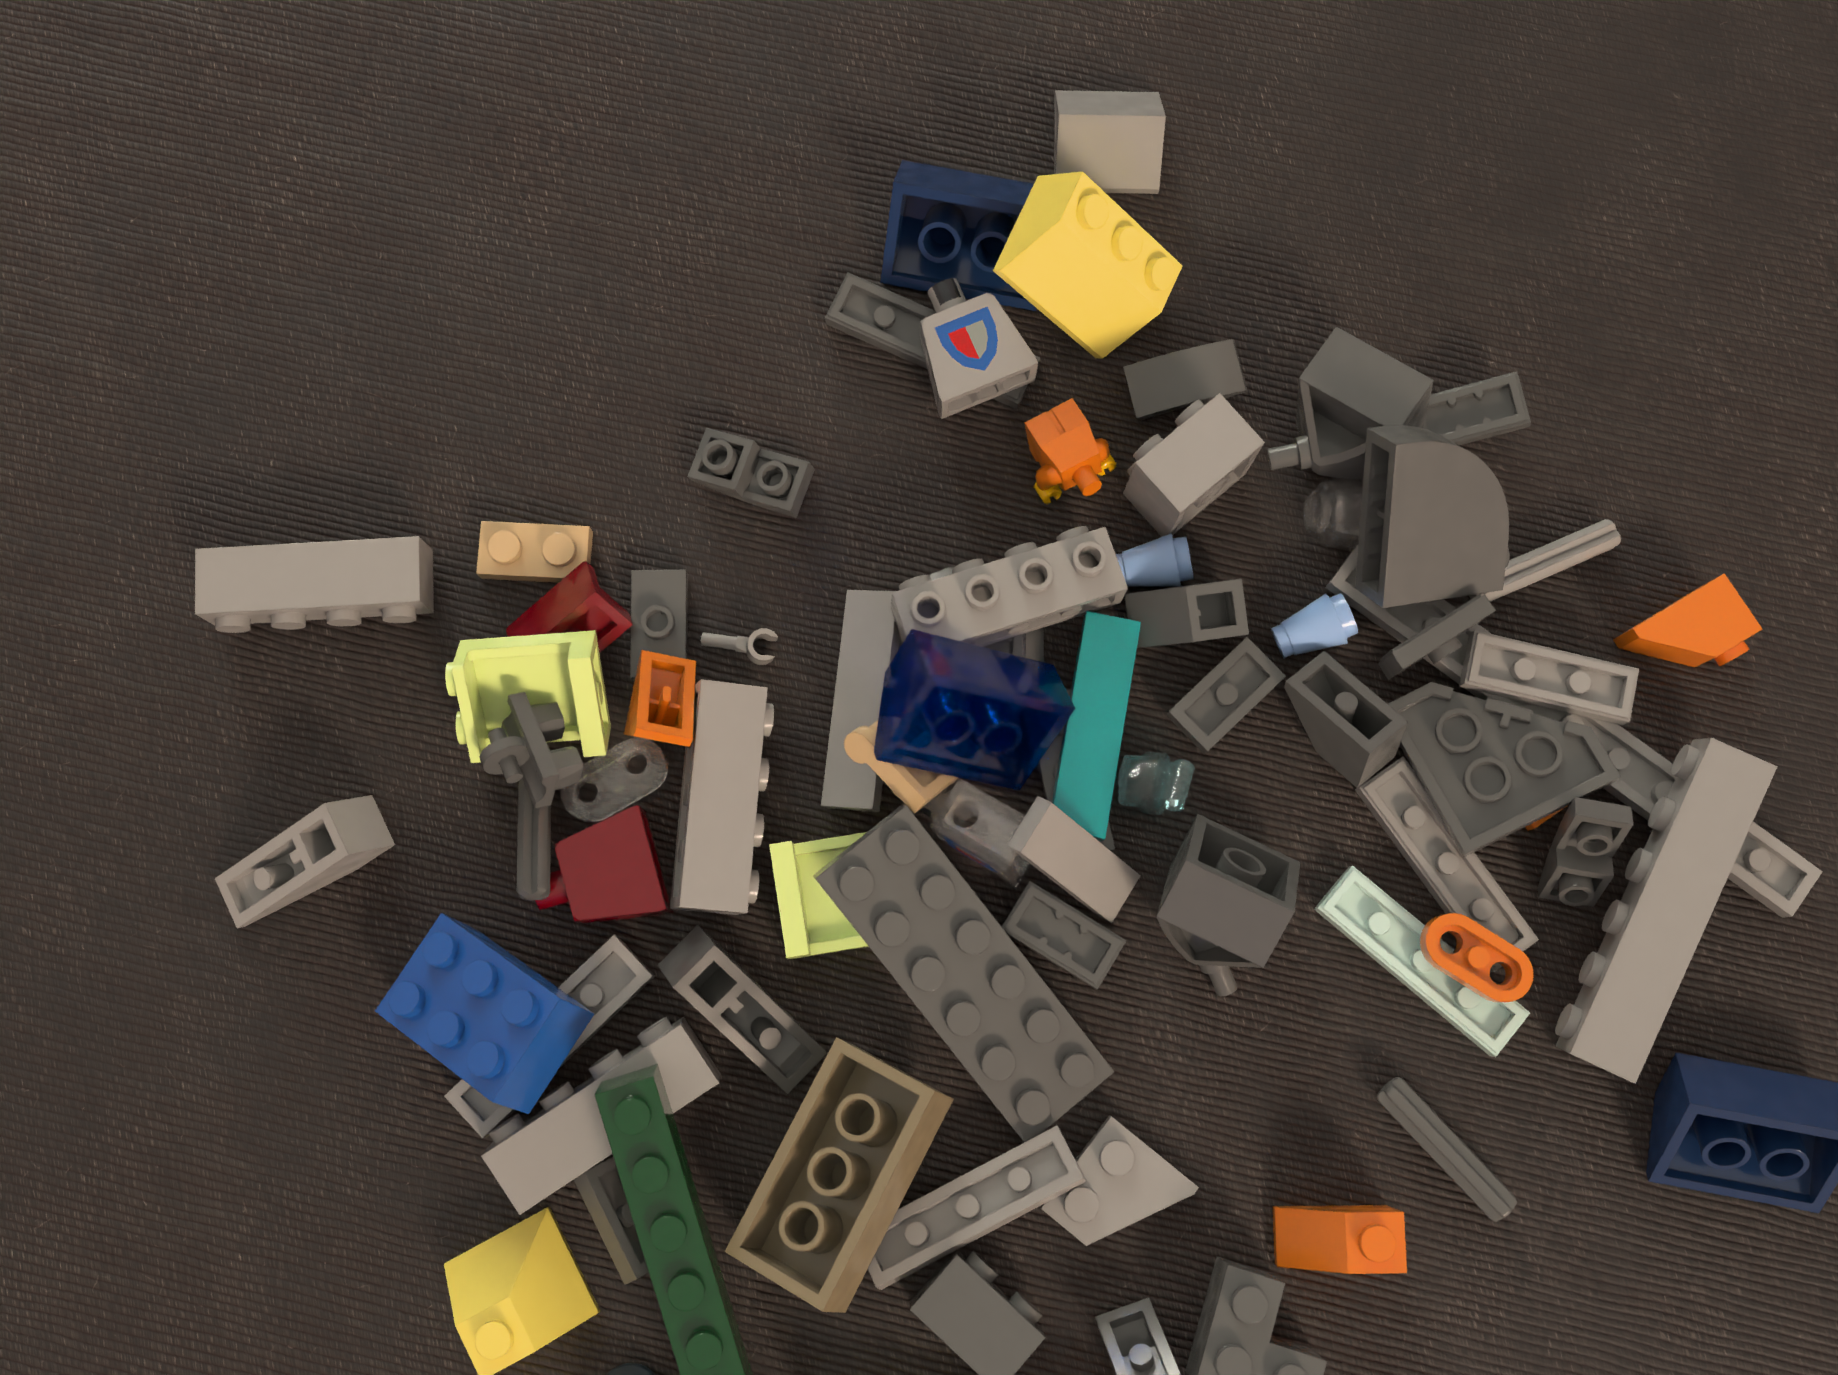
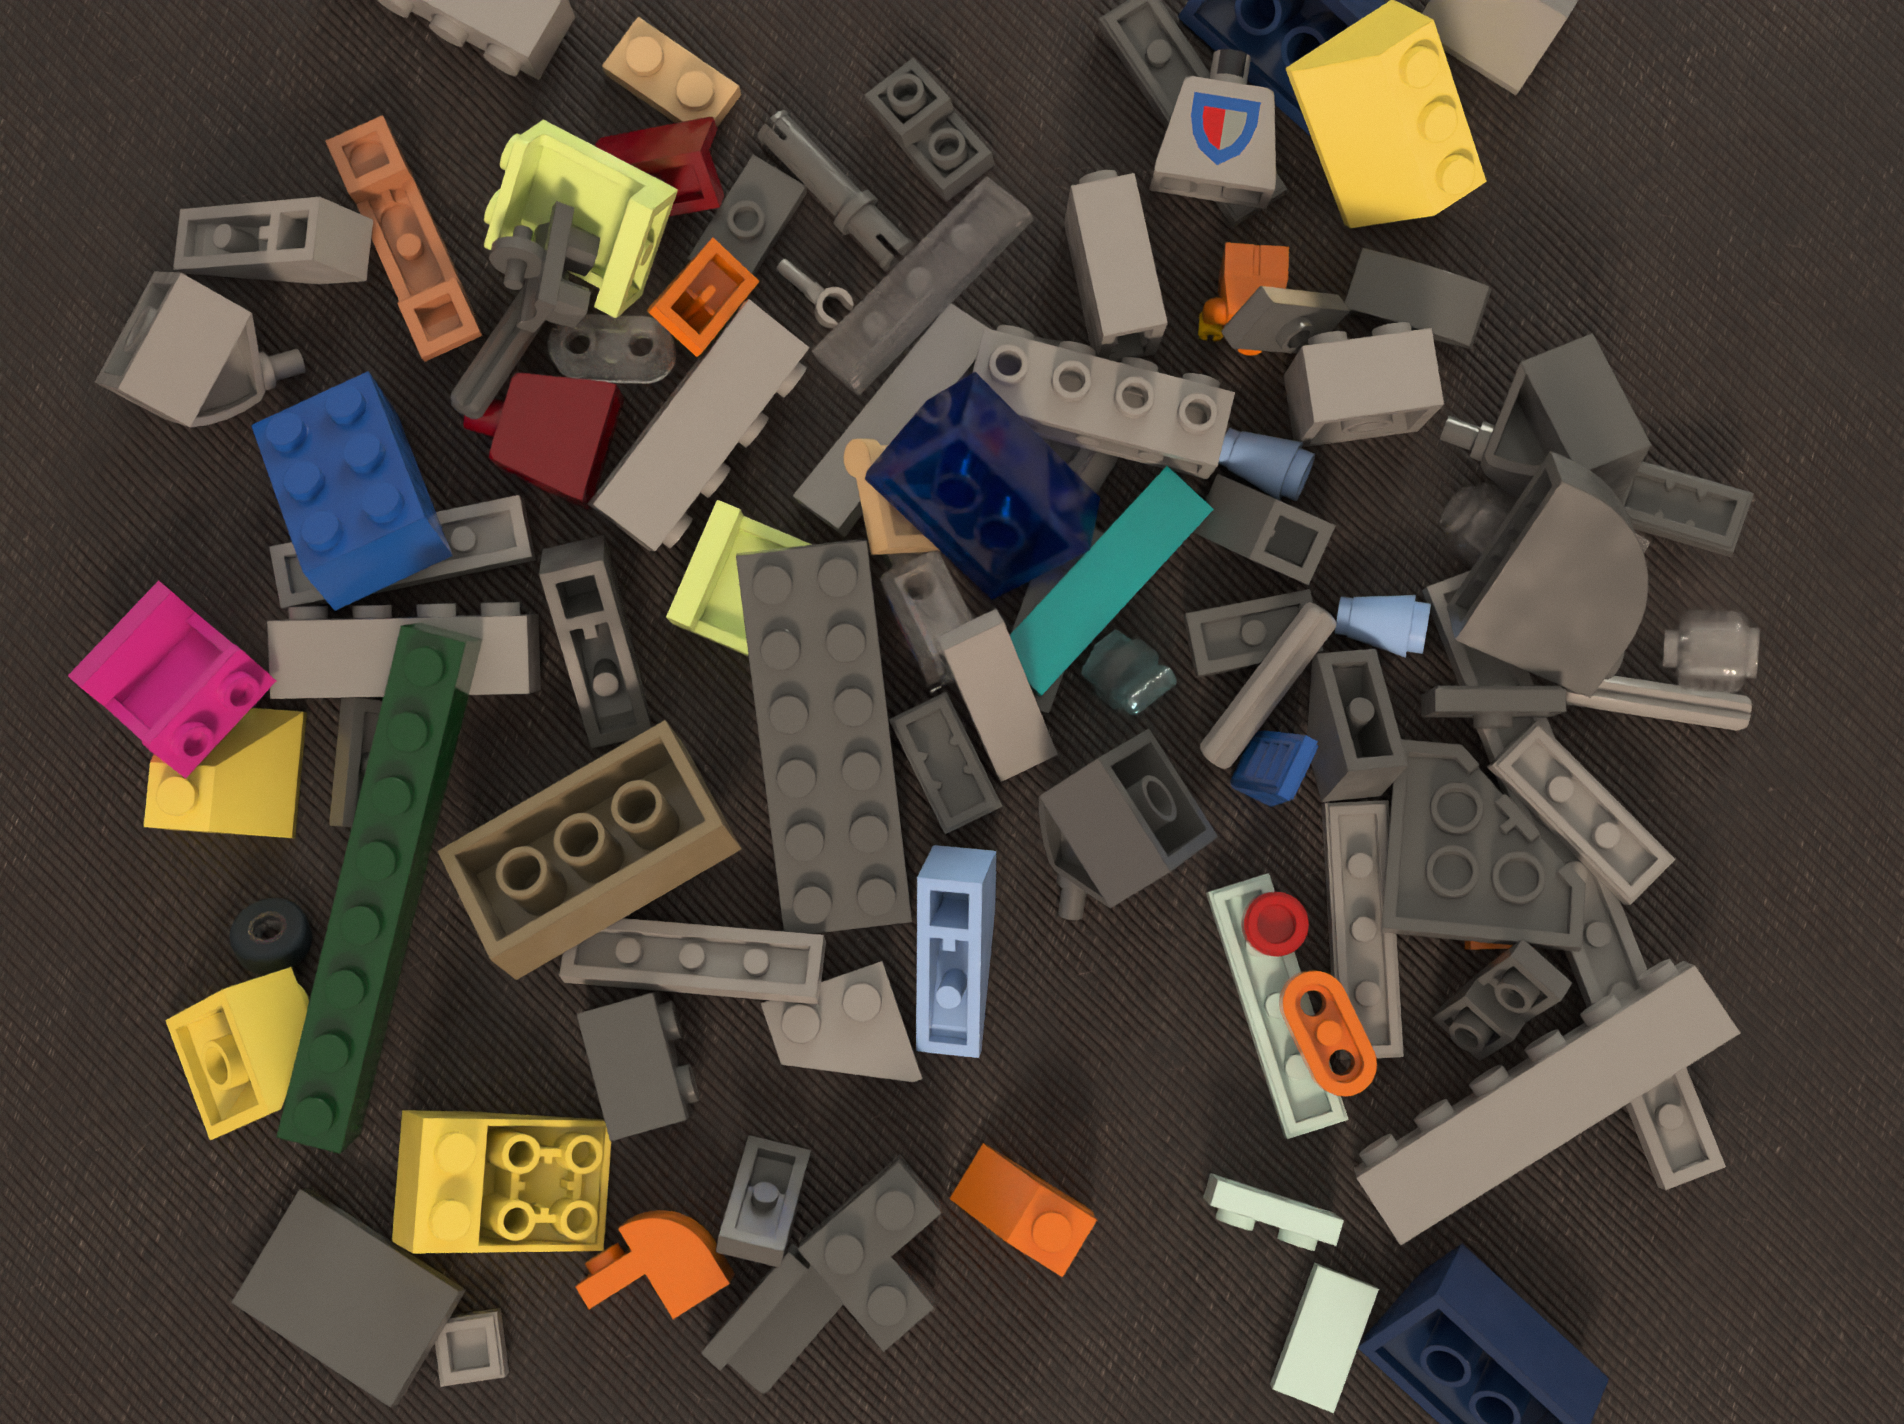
camera: 30 degrees right, 5 degrees up
dark grey axle [1376,1077,1517,1222] -> none
orange slope [1613,573,1762,667] -> none
none -> dark pink panel [68,580,276,779]
none -> light grey piece [95,271,305,427]
none -> nougat slope [326,115,483,362]
none -> dark grey pin [757,110,914,271]
none -> clear tile [812,176,1033,396]
none -> light blue slope [916,845,996,1058]
none -> light grey brick [1064,170,1168,362]
none -> light grey axle [1200,602,1337,769]
none -> light aqua plate [1203,1173,1344,1251]
none -> dark grey plate [1221,286,1350,354]
none -> blue slope [1230,731,1319,807]
none -> red tile [1241,892,1309,957]
none -> light aqua tile [1270,1262,1379,1413]
none -> clear head [1663,609,1760,693]

